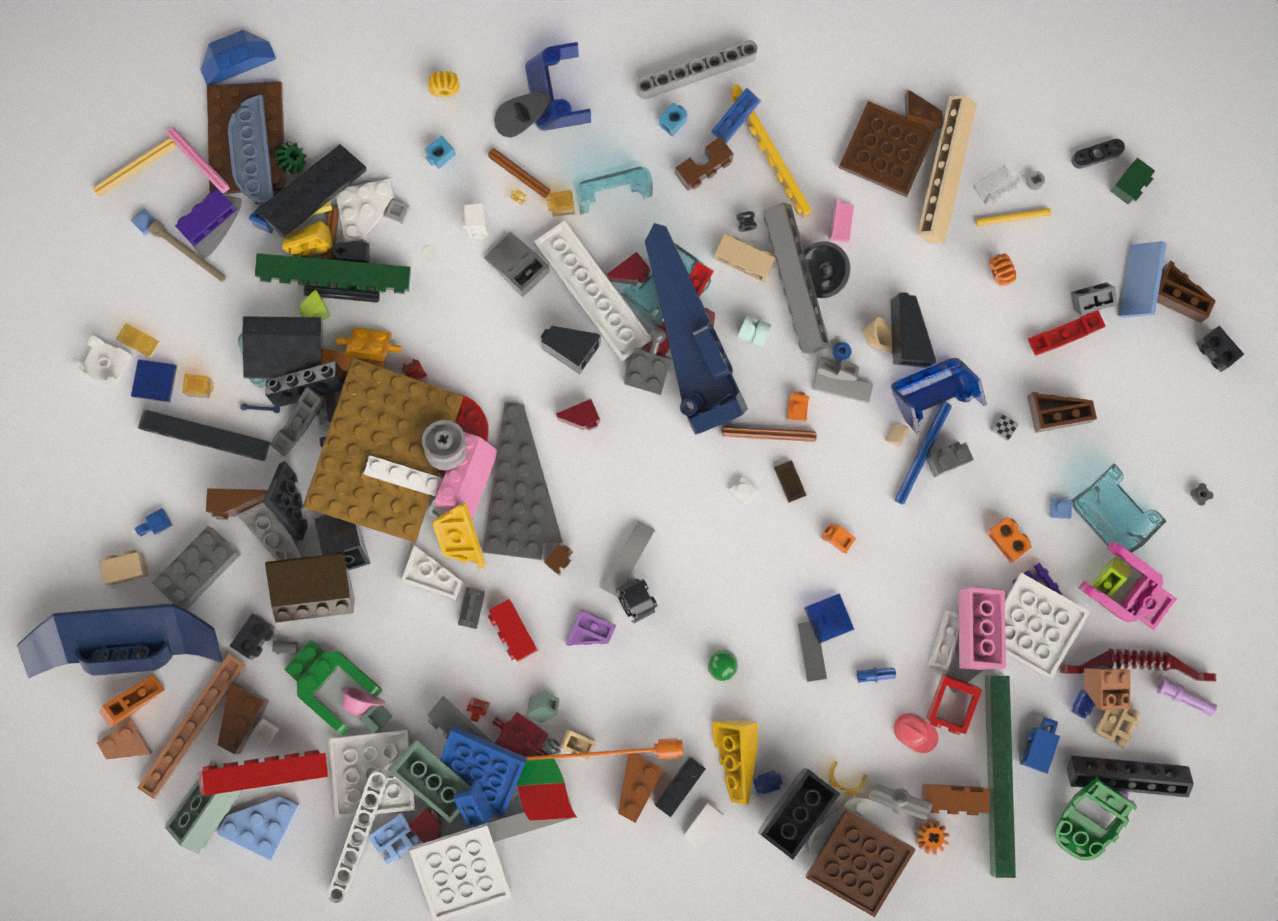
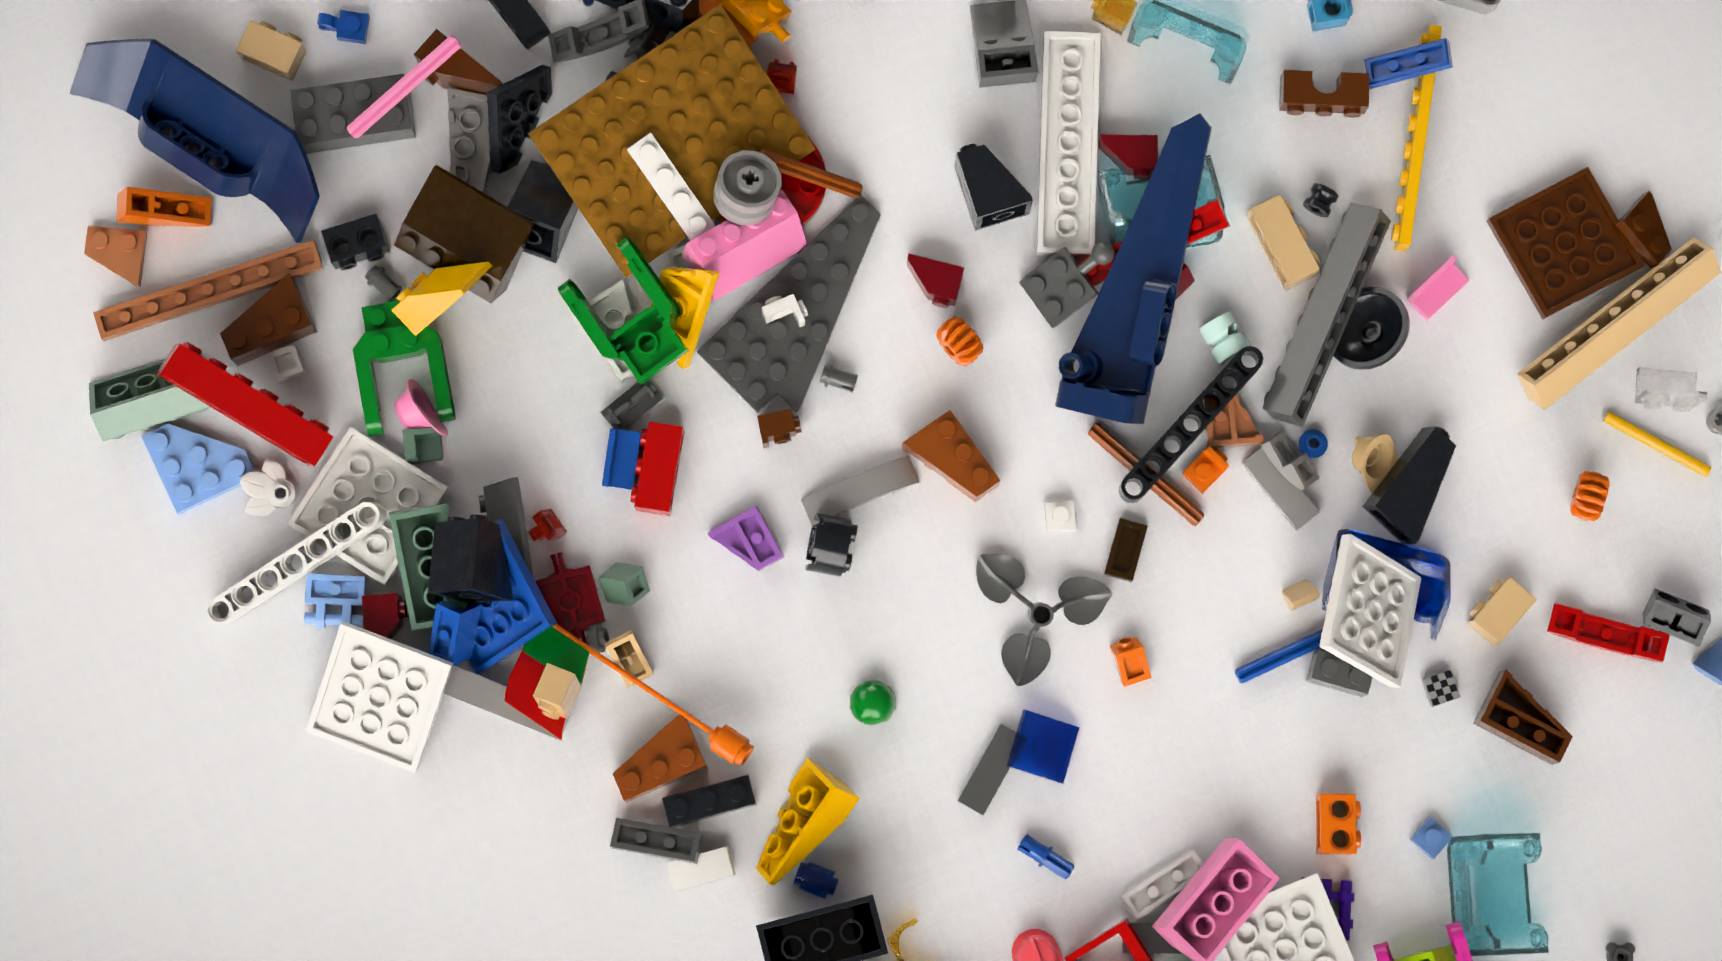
camera: 40 degrees right, 0 degrees up
none -> white plate [239,459,296,516]
none -> bright pink axle [347,35,462,138]
none -> yellow slope [392,262,492,336]
none -> black slope [428,514,513,604]
none -> tan brick [533,663,581,720]
none -> green plate [558,236,689,385]
none -> blue panel [602,428,642,490]
none -> dark grey plate [610,818,703,864]
none -> dark orange axle [759,149,863,198]
none -> white bracket [761,294,808,327]
none -> dark grey pin [820,364,858,393]
none -> dark orange wedge [902,410,1001,502]
none -> orange gear [936,316,984,366]
none -> dark grey plant [976,554,1112,686]
none -> black beam [1119,346,1263,504]
none -> nougat wing [1202,387,1265,448]
none -> white plate [1319,534,1422,687]
none -> tan brick [1467,577,1537,646]

